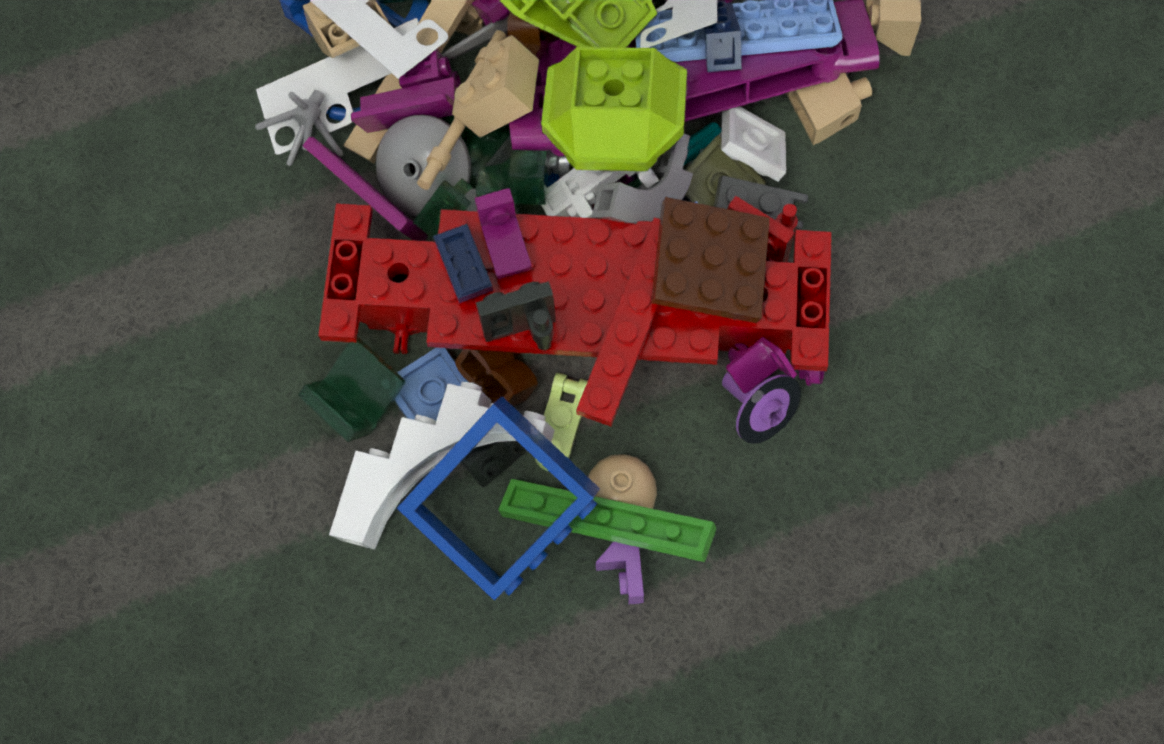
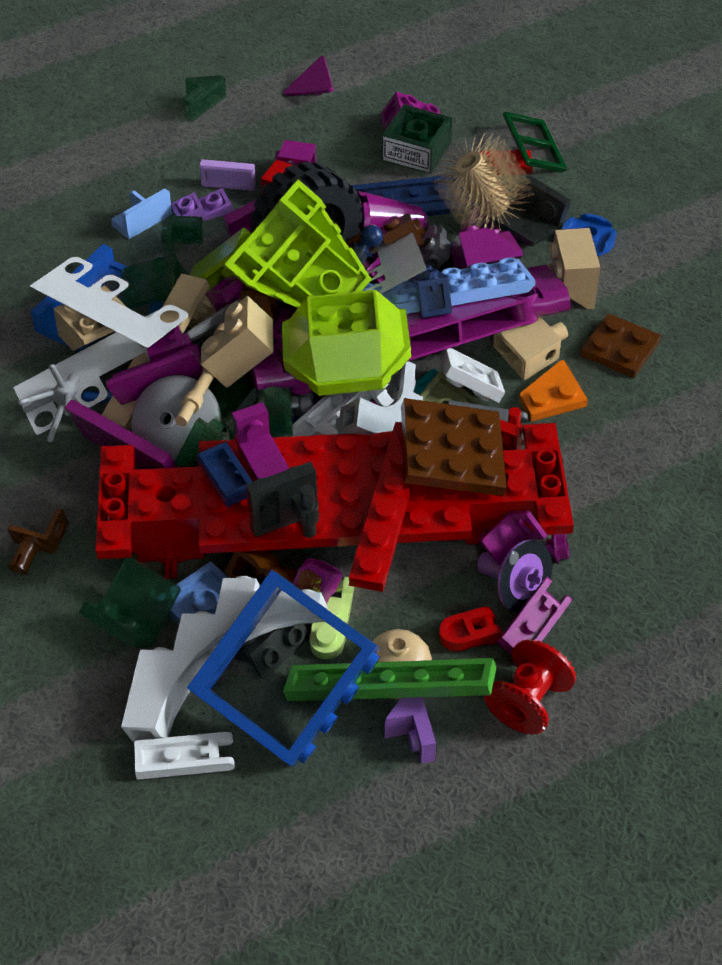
camera: 10 degrees left, 20 degrees down
none -> reddish brown bracket [7,508,69,576]
none -> white hinge [134,732,235,780]
none -> magenta rock [293,558,343,604]
none -> red plate [439,606,503,651]
none -> red hose [484,639,576,735]
none -> magenta hinge [496,576,572,655]
none -> orange wing [519,360,588,422]
none -> reddish brown plate [581,313,661,378]

